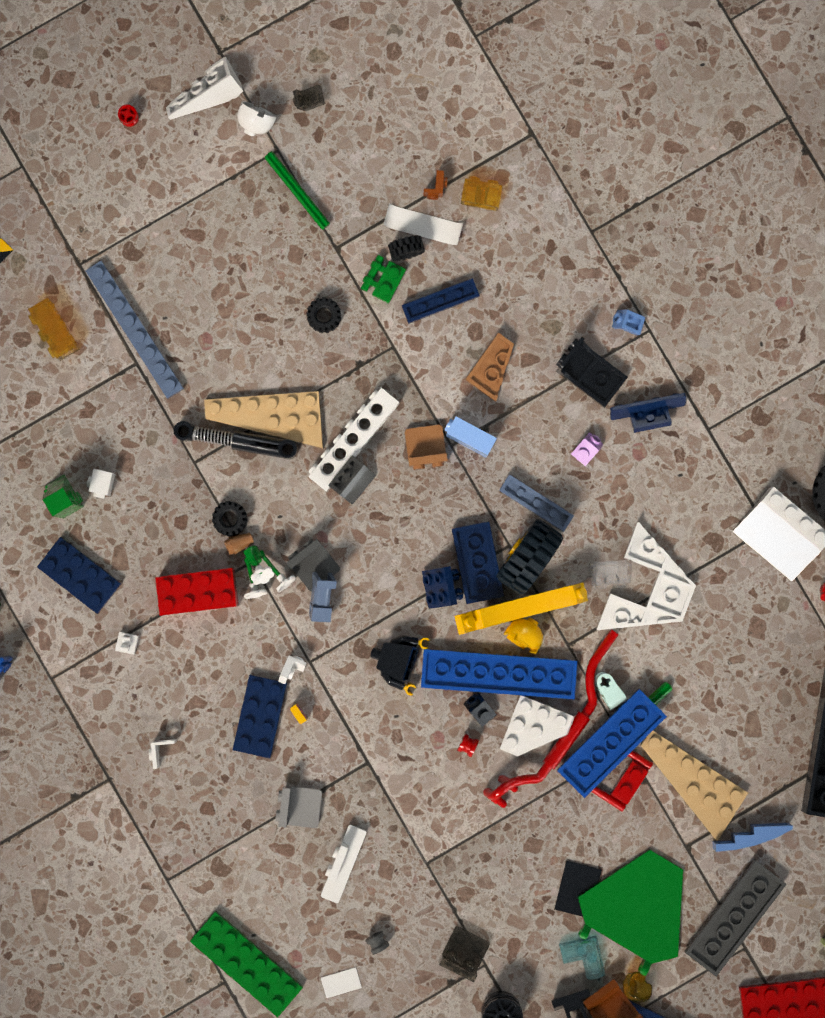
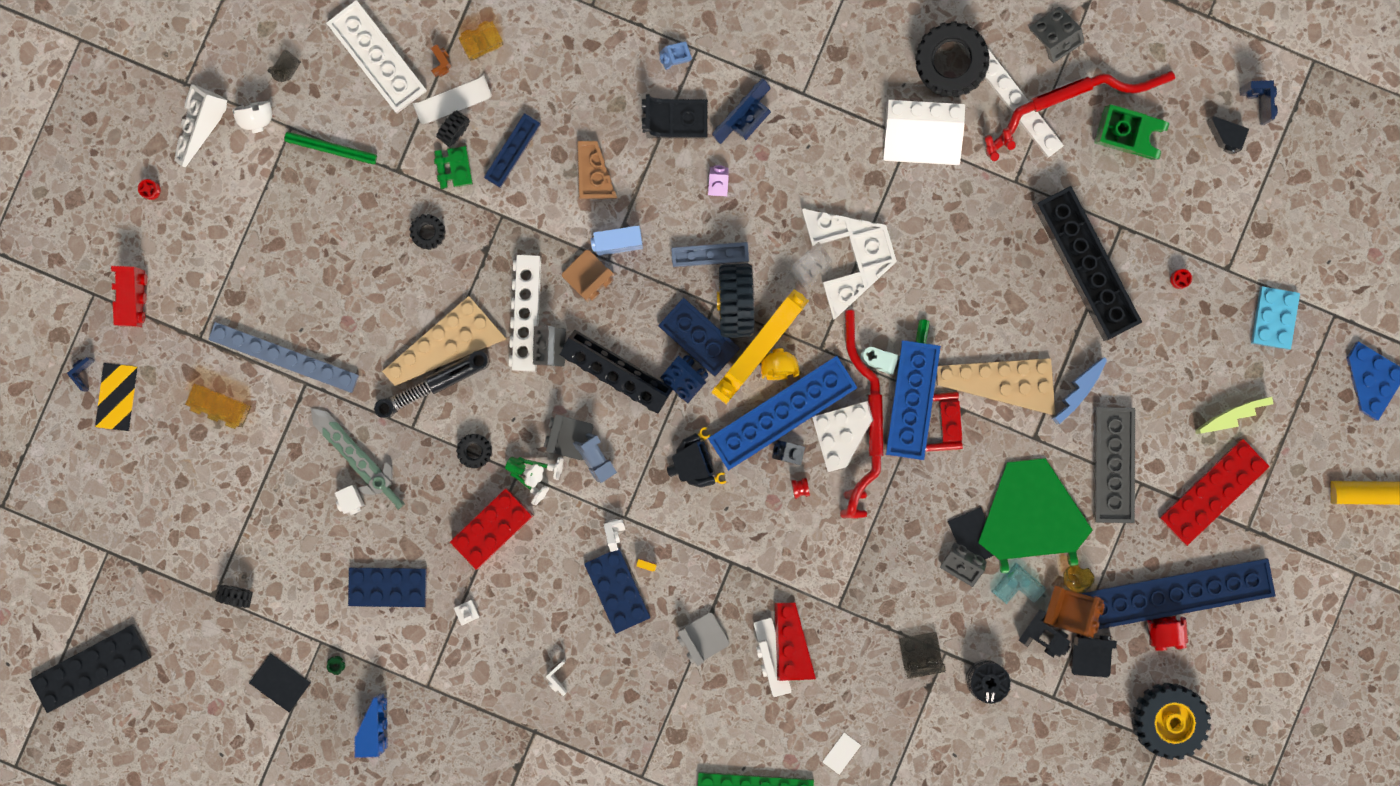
camera: 35 degrees left, 0 degrees up
green wedge [42,474,83,519] -> none
medium nougat cone [224,532,254,555] -> none
dark grey wheel [365,931,389,955] -> none
none -> red wedge [111,266,148,328]
none -> sword [311,409,405,510]
none -> white plate [327,0,427,114]
none -> black brick [559,330,673,414]
none -> red wing [775,603,816,681]
none -> dark grey bracket [940,542,987,587]

